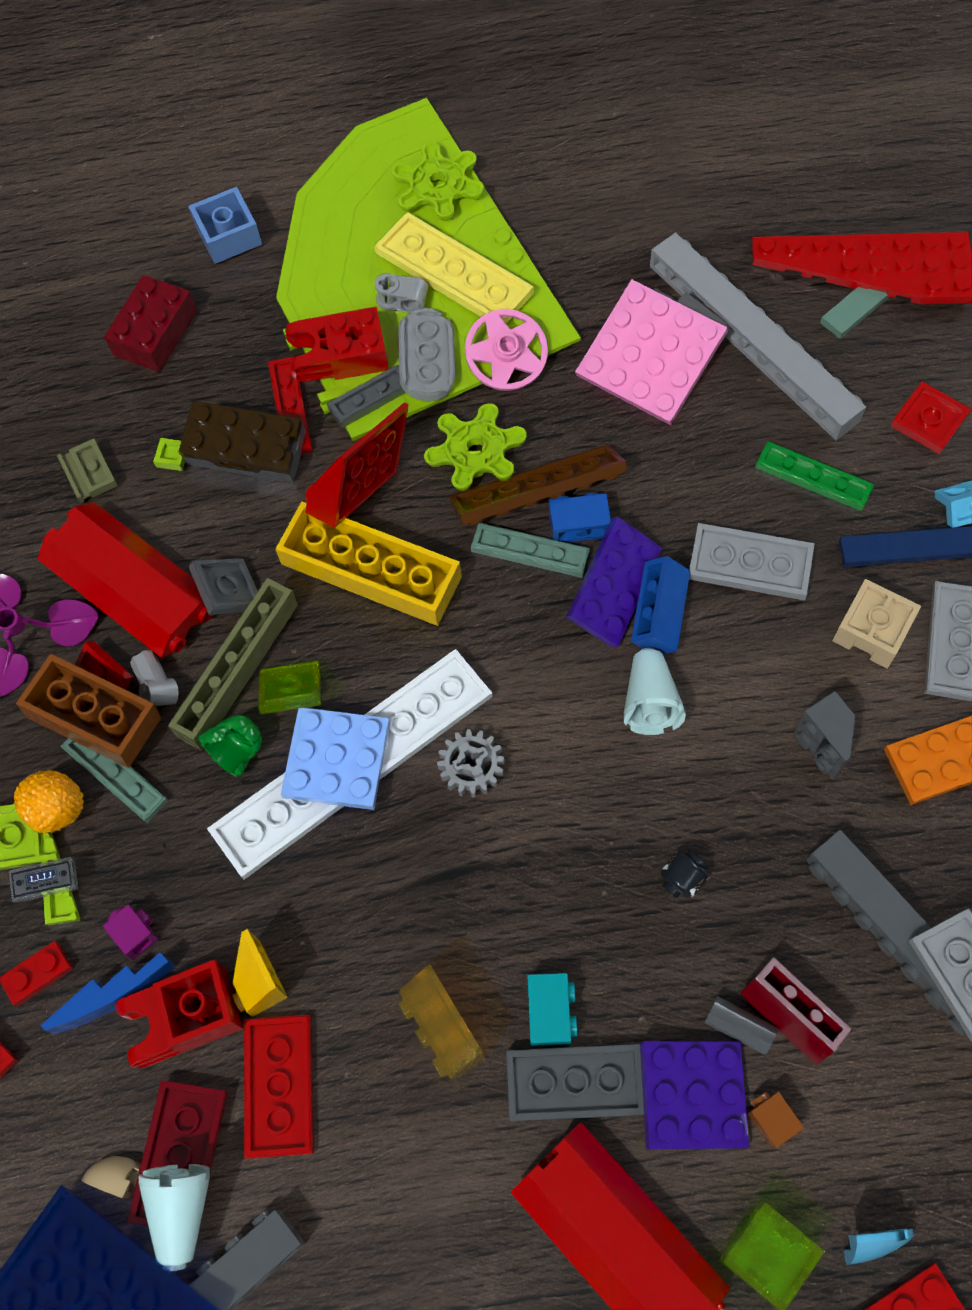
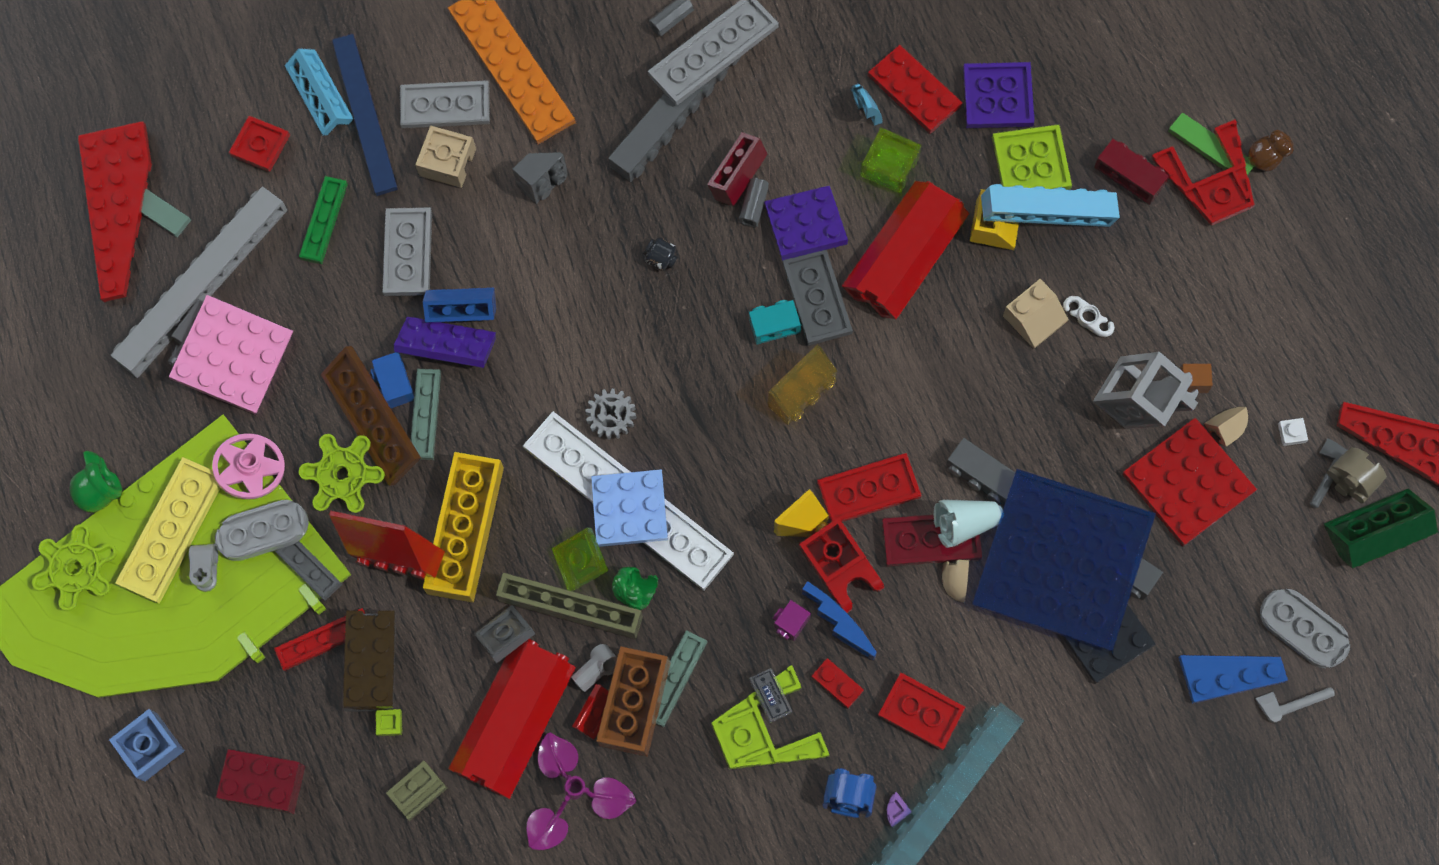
camera: 105 degrees left, 5 degrees up
light orange hair [14,770,84,833] -> none
red brick [285,306,389,382] -> none
light aqua cone [623,648,686,735] -> none
dark orange brick [747,1091,804,1150] -> none
none -> green piece [69,451,122,513]

